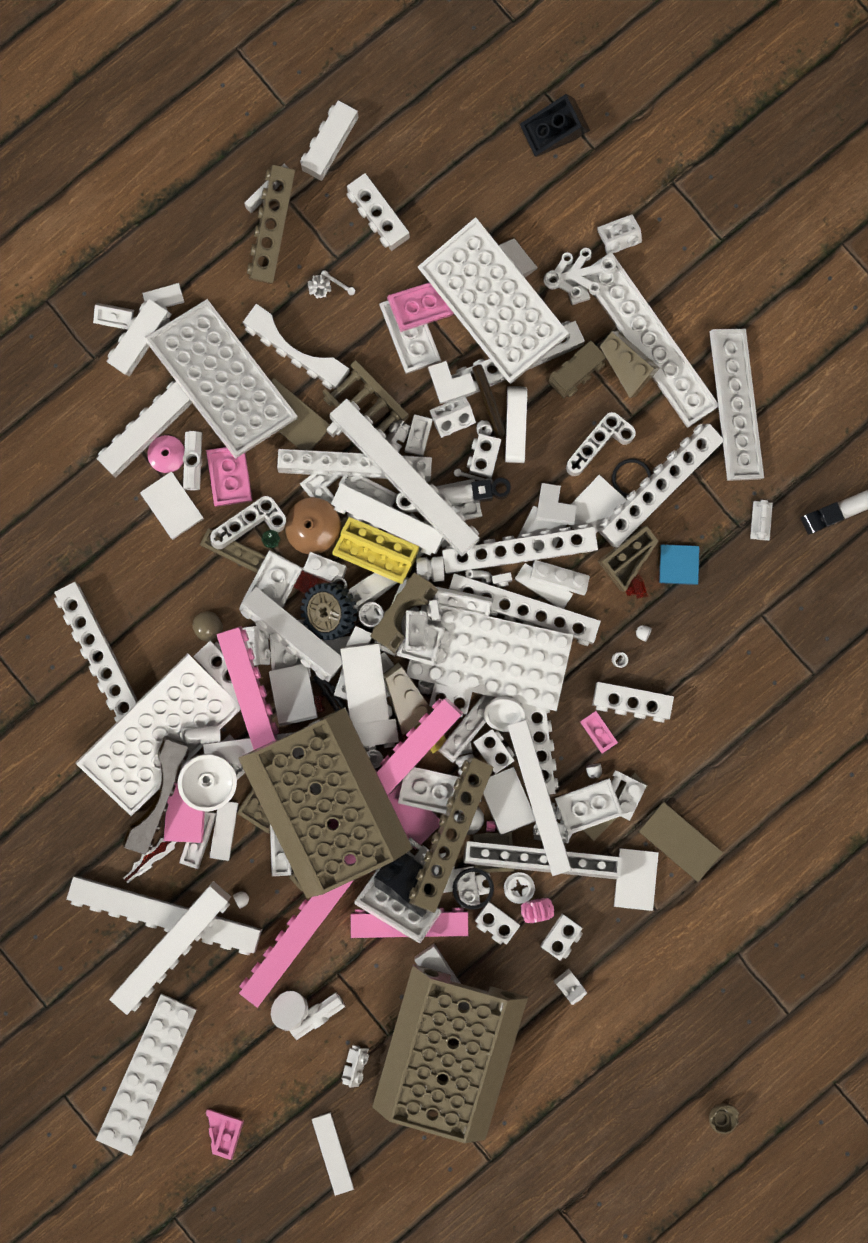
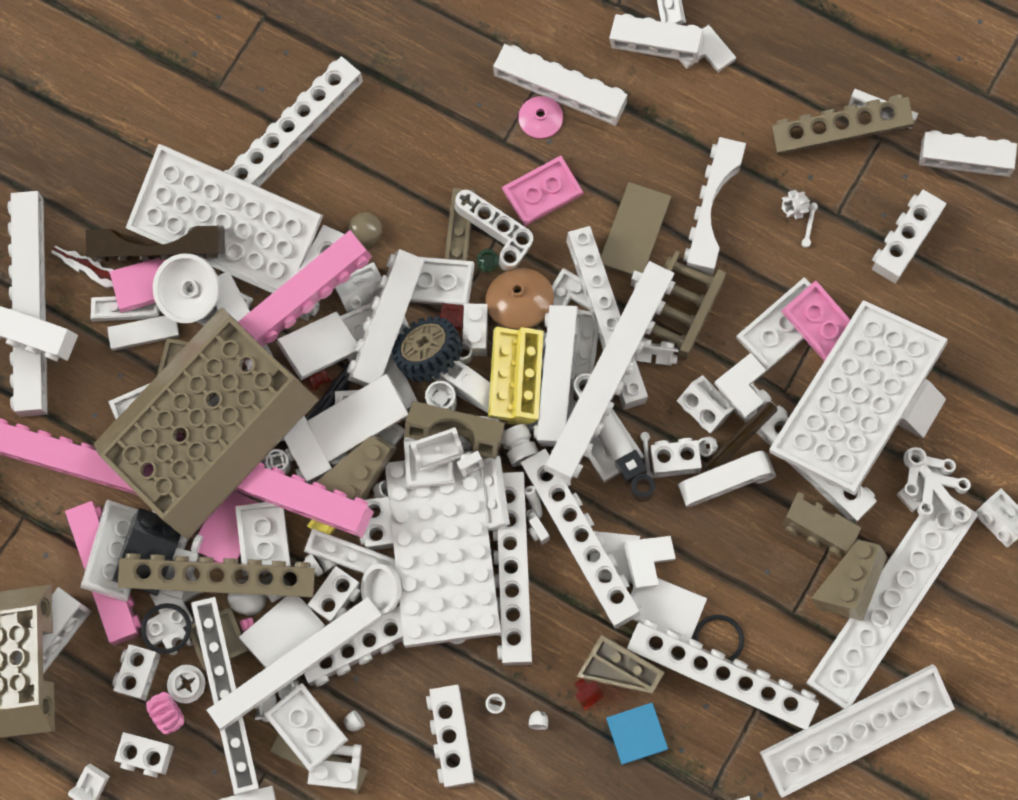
camera: 75 degrees right, 10 degrees down
white tile [140,471,204,540] -> none
white plate [145,299,298,459] -> none
white piece [183,431,202,490] -> none
white hinge [184,725,221,744] -> none
white hinge [233,892,249,909] -> none
white brick [346,626,372,647] -> none
white plate [405,414,433,457] -> none
white tile [514,563,573,609] -> none
white plate [530,560,590,595] -> none
white beam [566,412,636,476] -> none
bright pink plate [580,711,618,754] -> none

